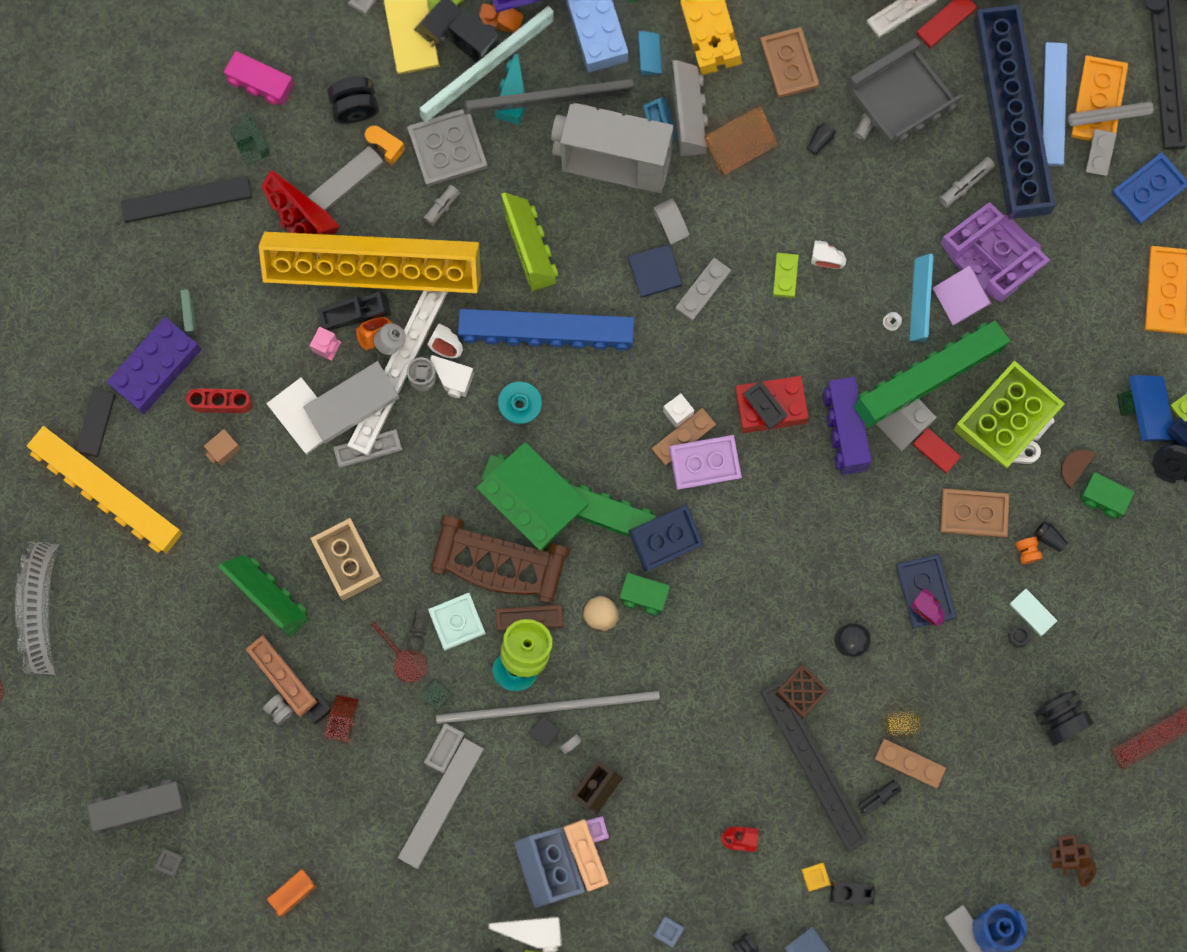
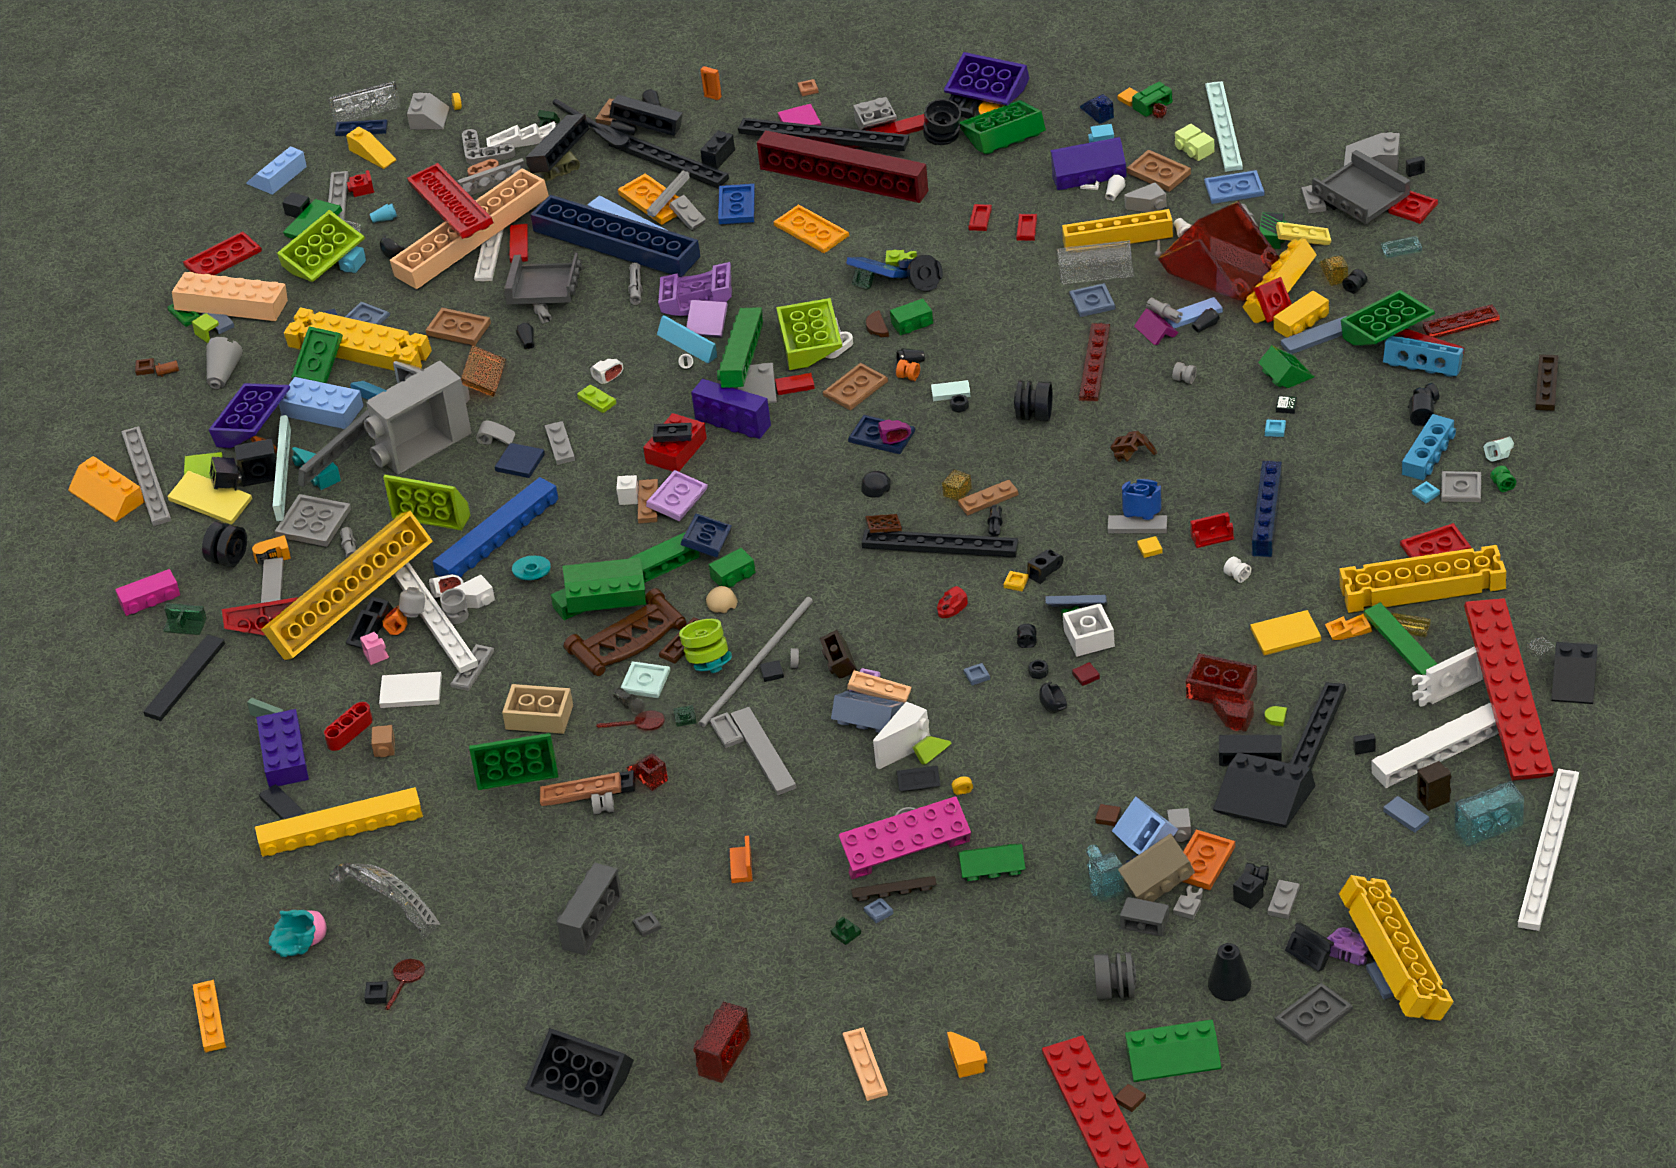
camera: 50 degrees left, 35 degrees down
light grey tile [303,361,400,444] -> none

